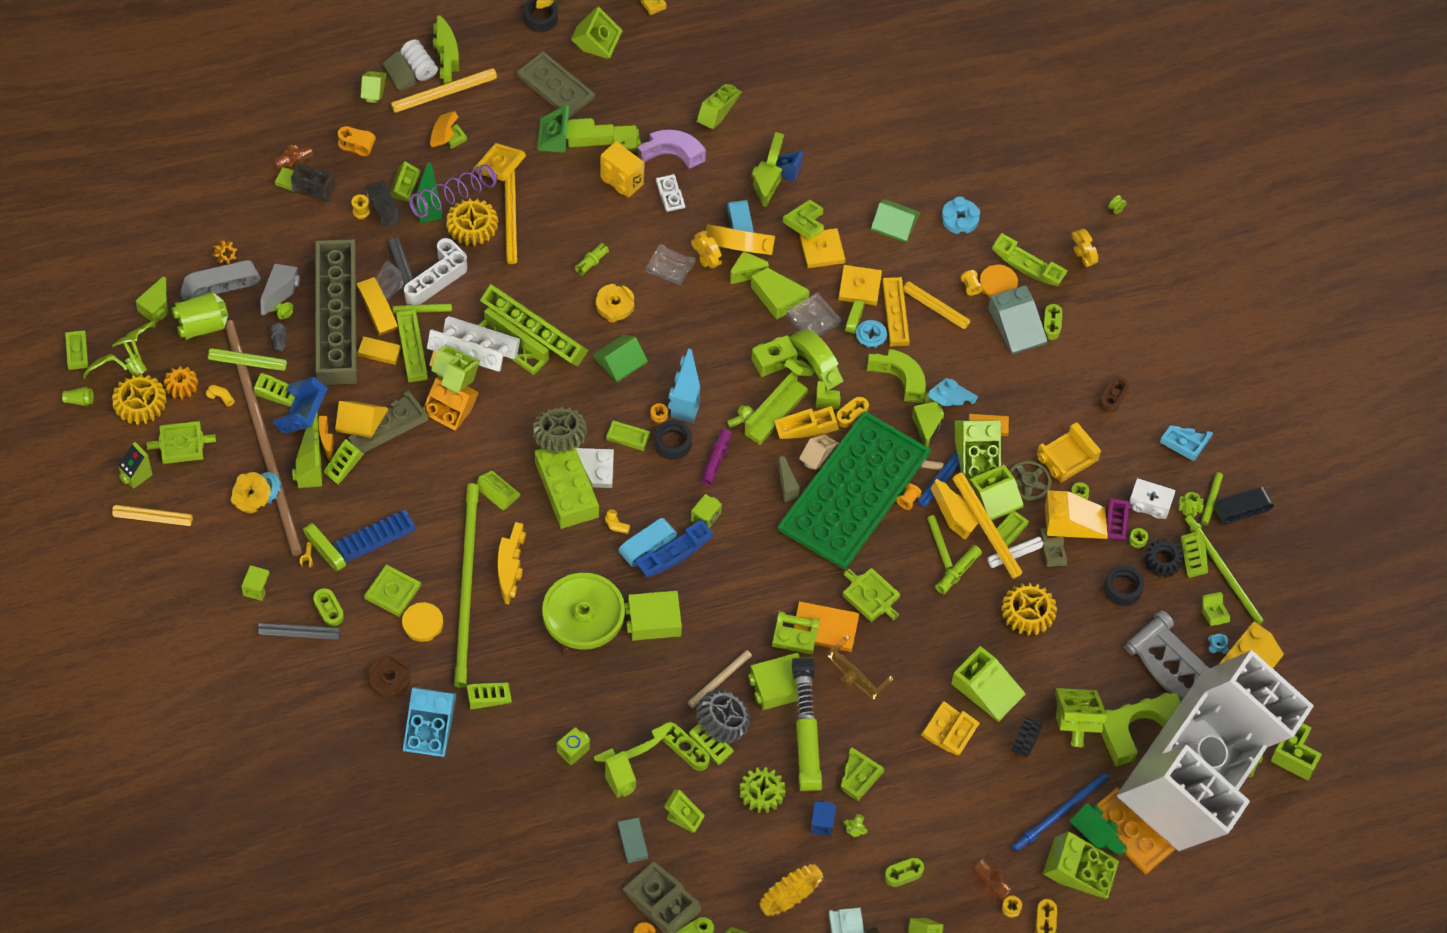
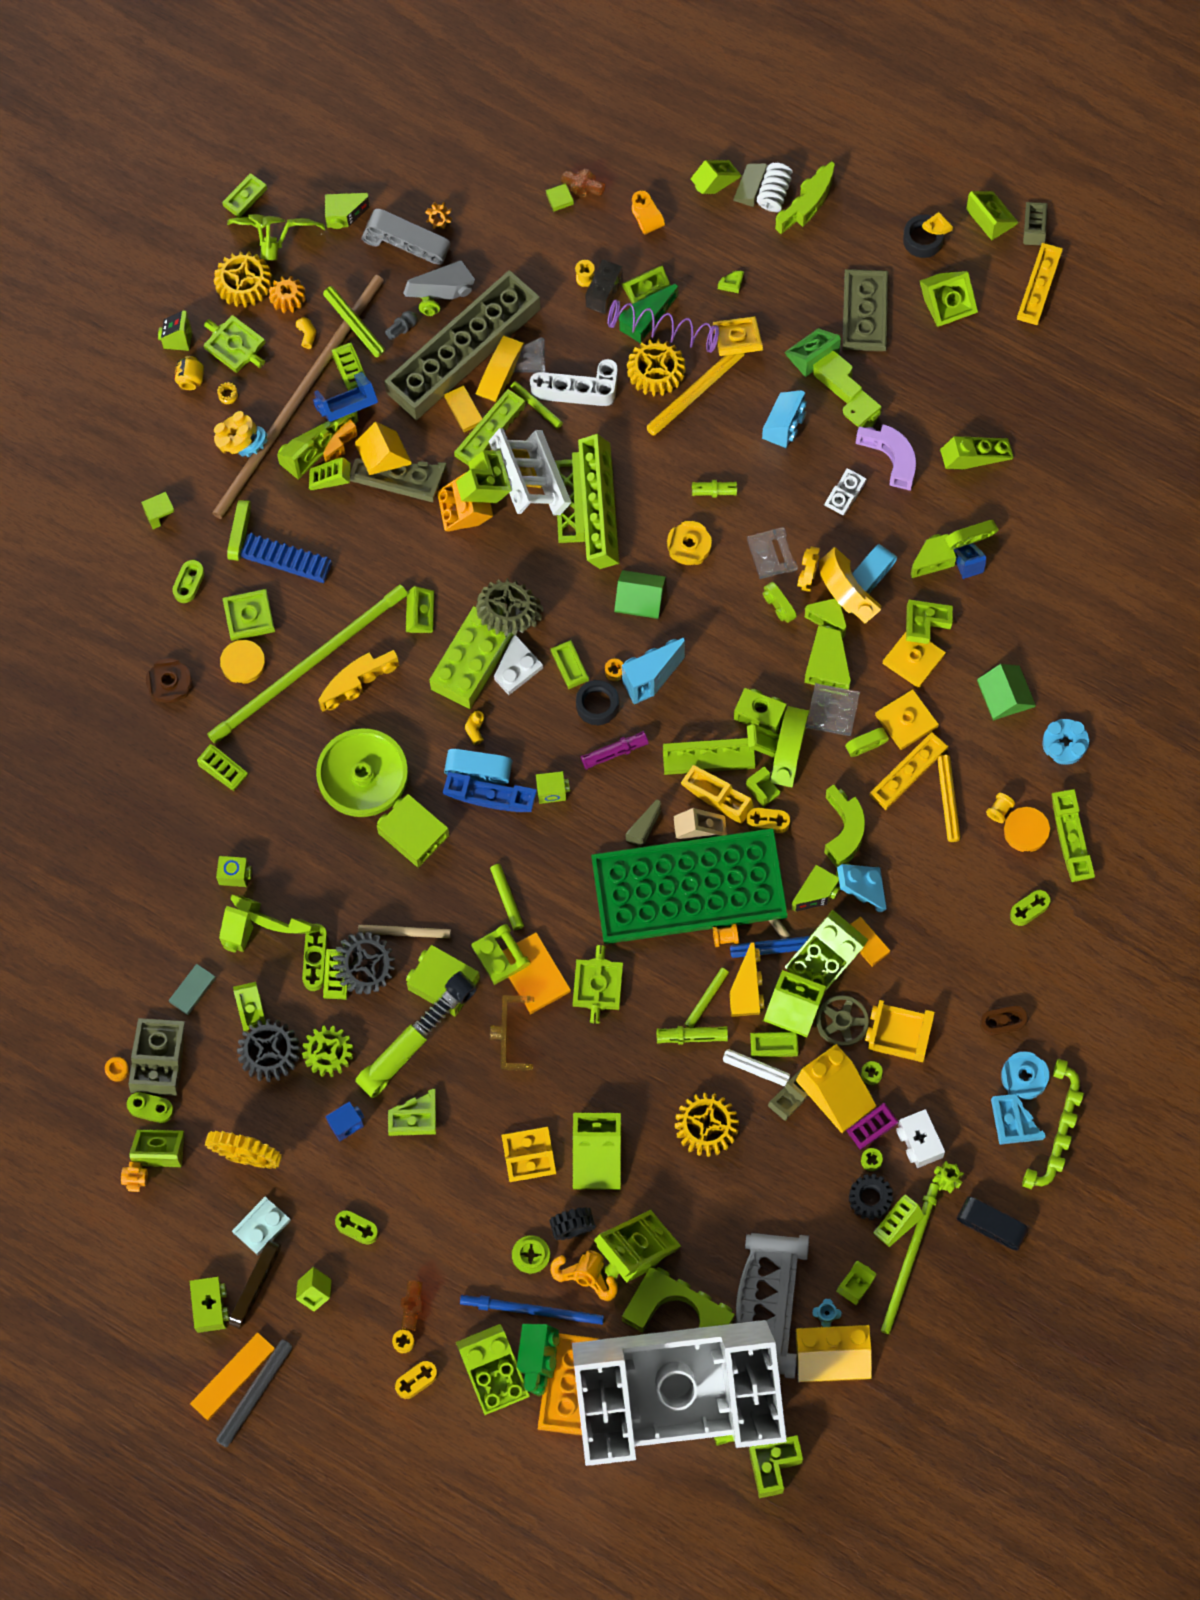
camera: 55 degrees right, 10 degrees up
lime cone [62,387,94,406] -> none
yellow axle [112,505,193,526] -> none
lime cylinder [171,292,228,340] -> none
dark grey axle [258,622,340,640] -> none
clear smoke brick [291,163,335,202] -> none
yellow hand [300,542,313,568] -> none
dark grey axle [389,238,413,287] -> none
yellow axle [391,68,497,113] -> none
medium azure slope [403,688,456,757] -> none
light orange slope [430,111,458,147] -> none
yellow brick [601,142,644,198] -> none
lime plate [727,405,754,428] -> none
lime plant [843,814,868,837] -> none
medium azure gear [856,320,887,348] -> none
yellow axle [953,472,1022,579] -> none
slope [988,285,1048,355] -> none
yellow plate [1072,228,1098,268] -> none
black tyre [1104,565,1144,606] -> none
lime bar [1200,472,1223,526] -> none
none -> yellow head [174,356,204,390]
none -> yellow bush [217,382,238,404]
none -> dark grey gear [237,1019,301,1082]
none -> lime piece [490,864,524,931]
none -> lime gear [512,1236,550,1274]
none -> light orange piece [550,1250,618,1301]
none -> medium azure slope [762,391,807,448]
none -> lime plate [763,582,796,623]
none -> medium azure plate [1001,1052,1049,1100]
none -> lime bar [1022,1058,1083,1189]

